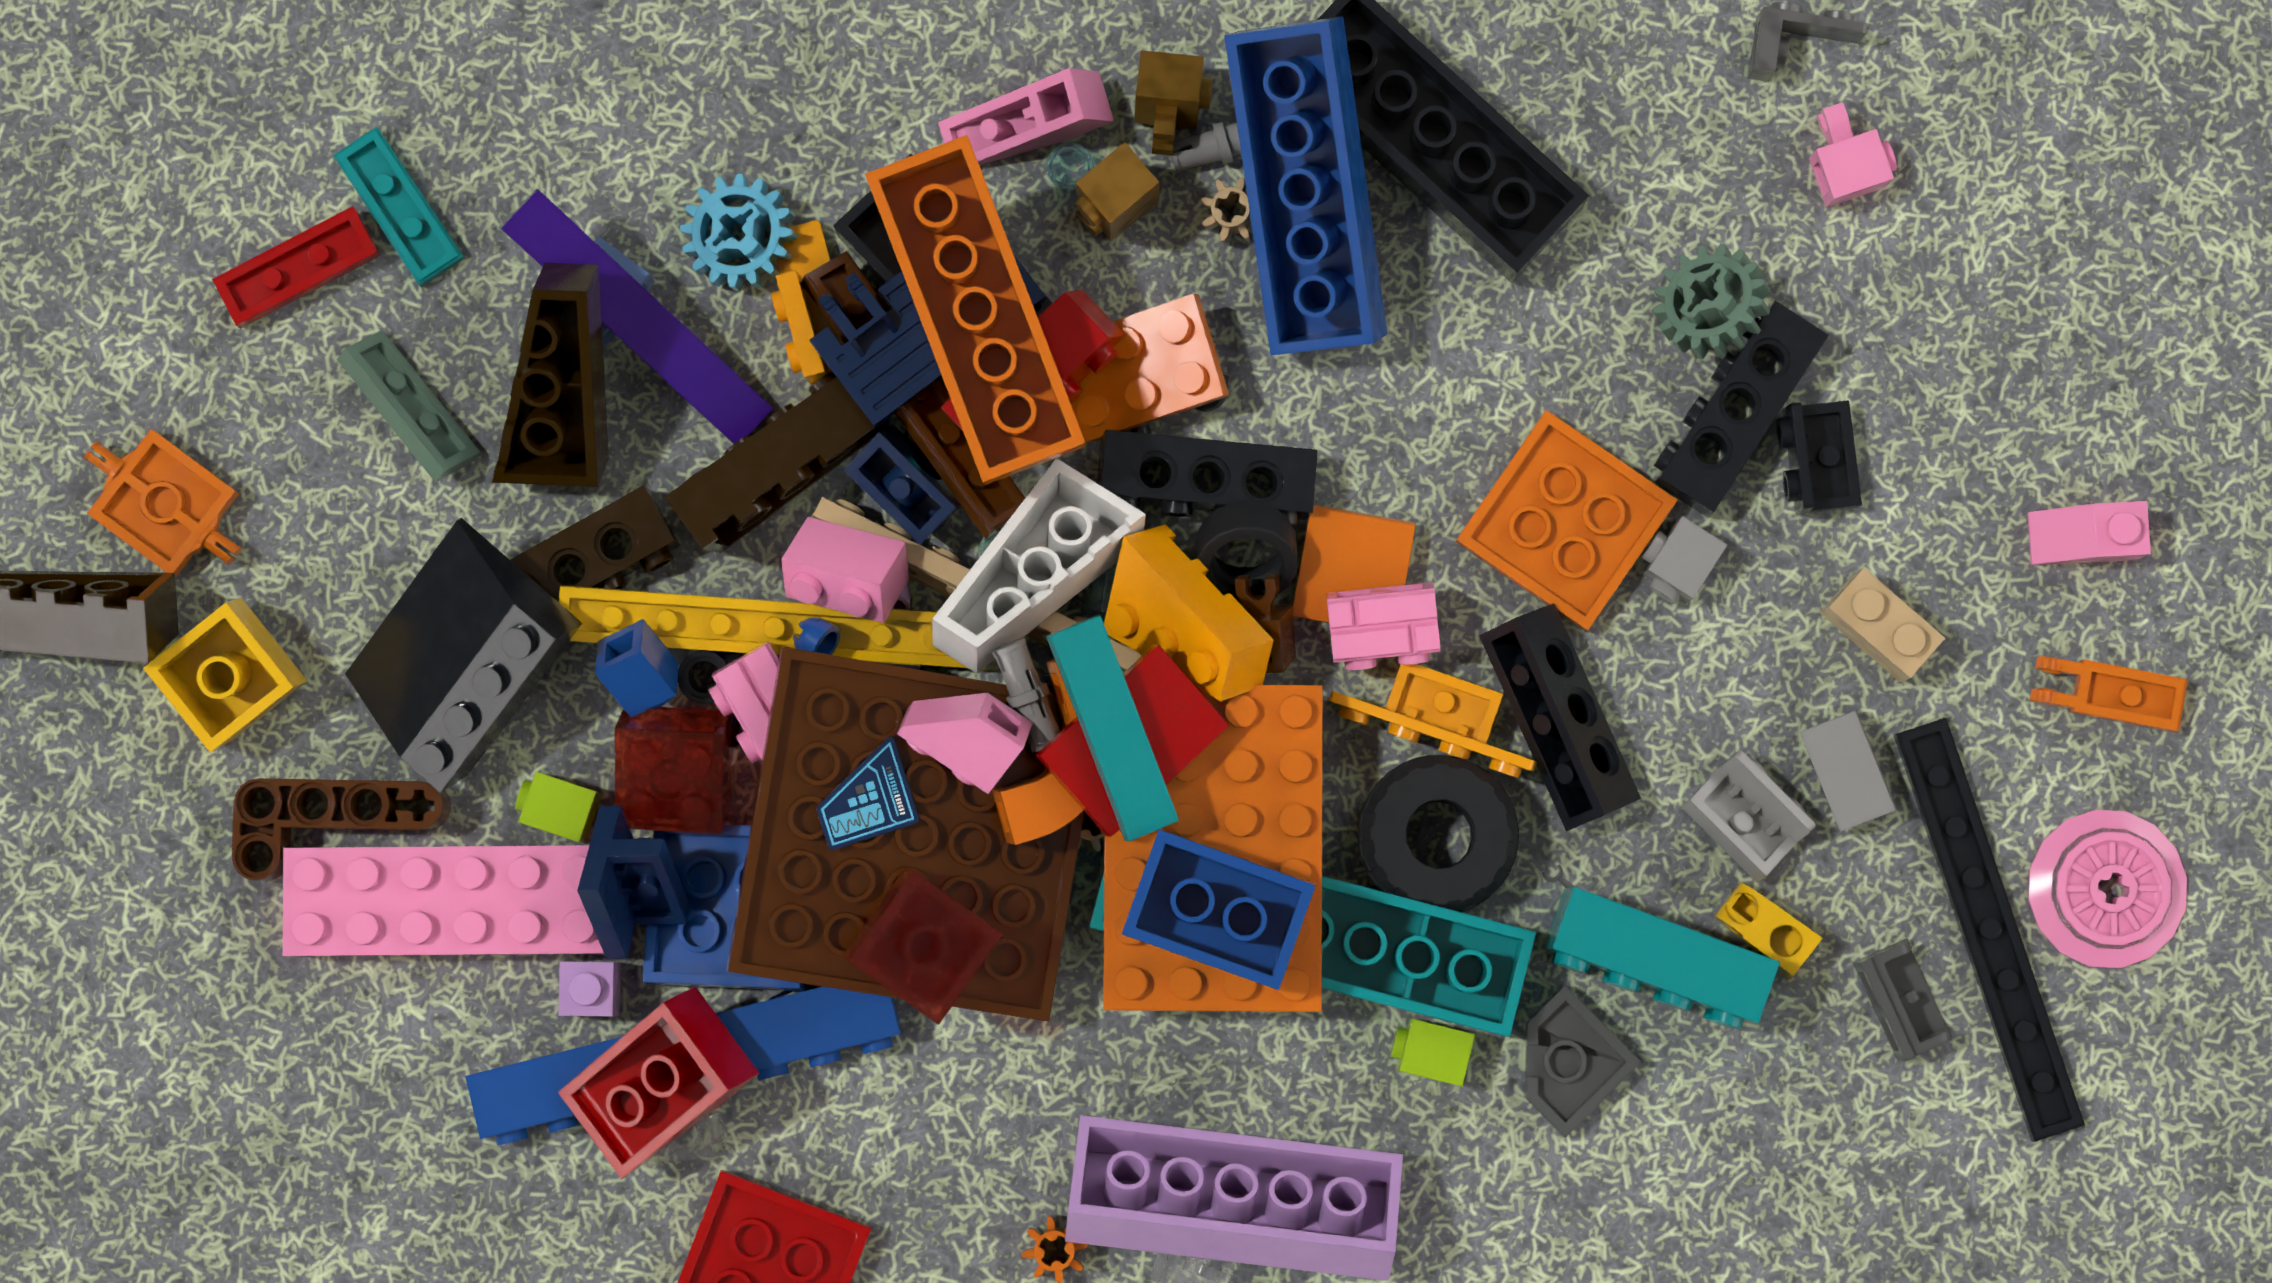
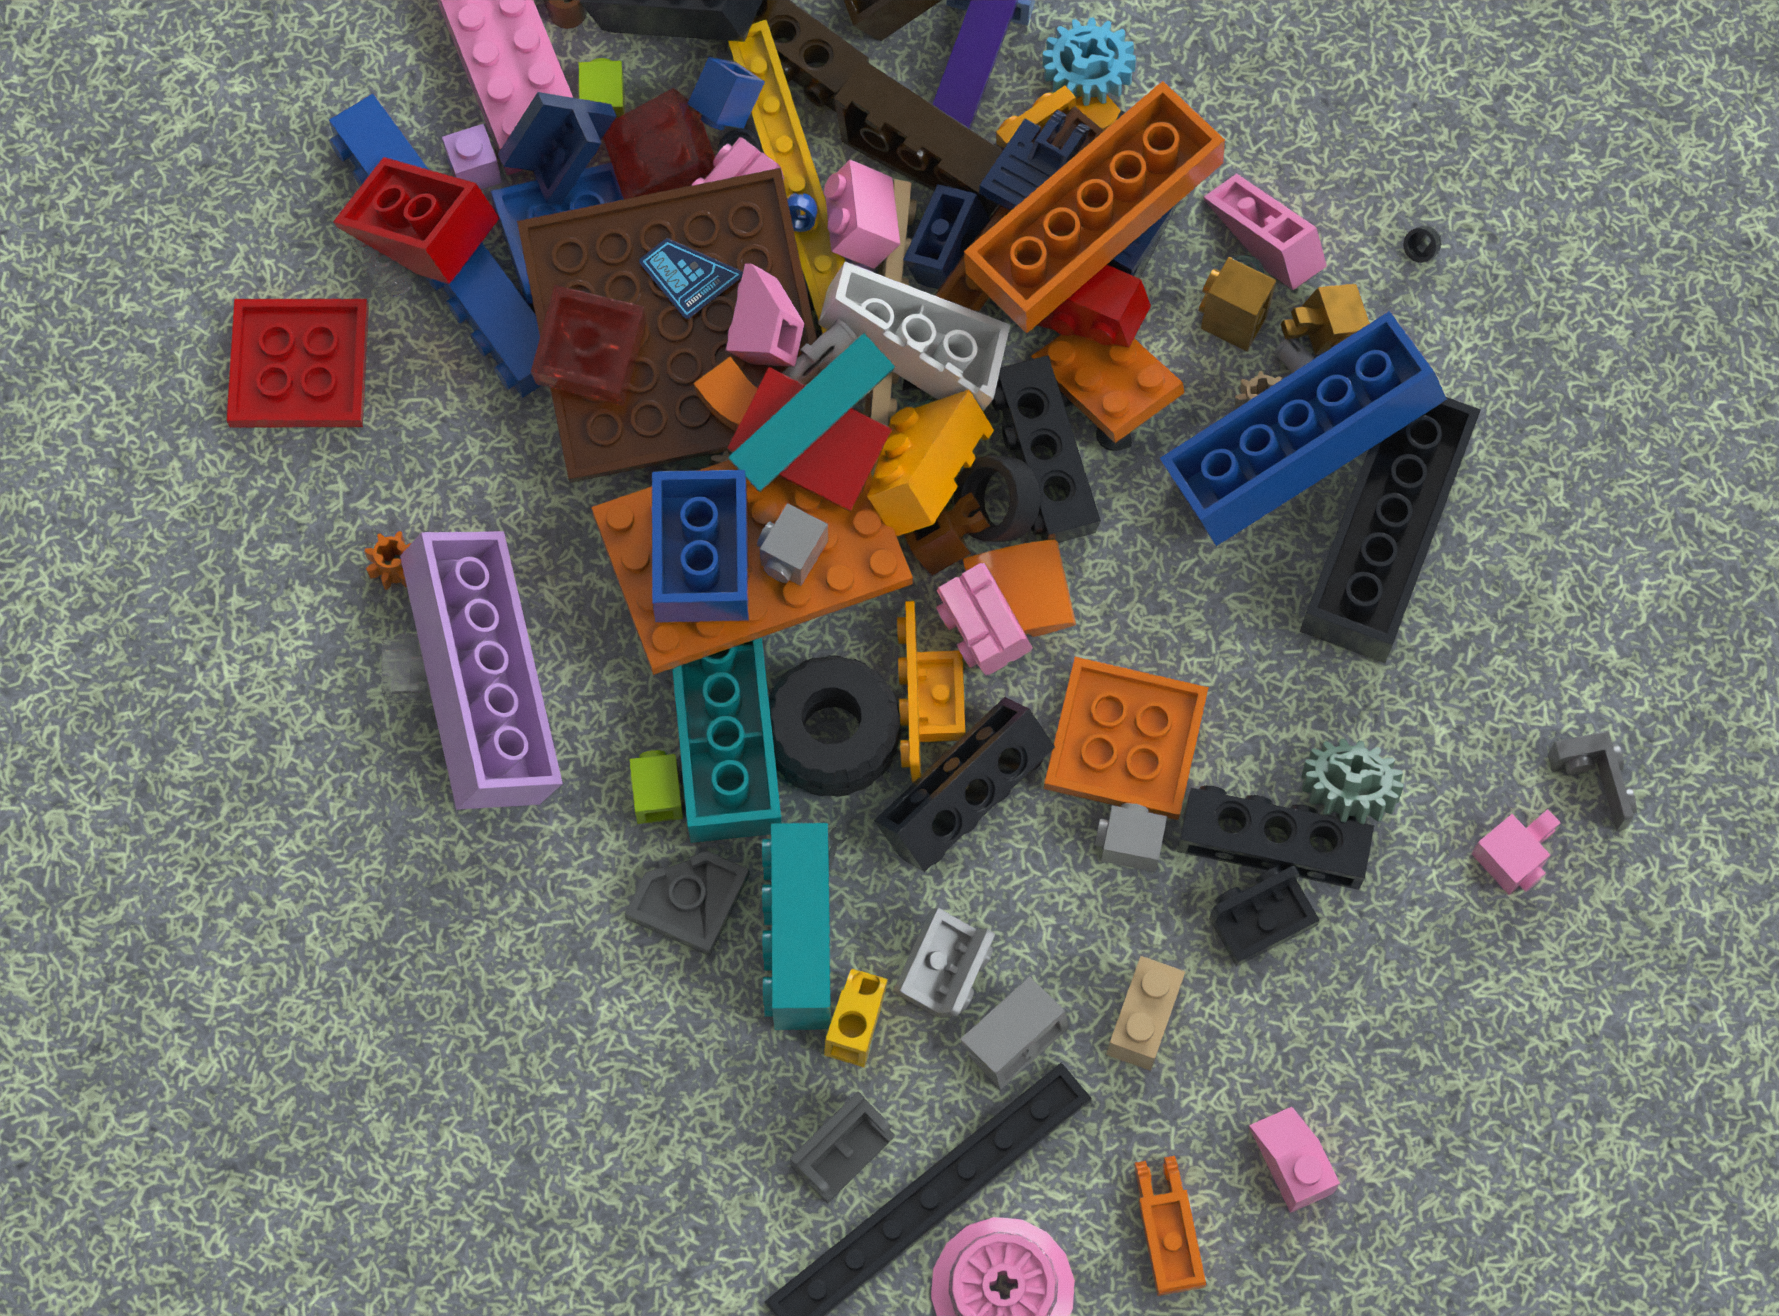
camera: 65 degrees right, 15 degrees down
none -> light grey brick [757,503,828,586]

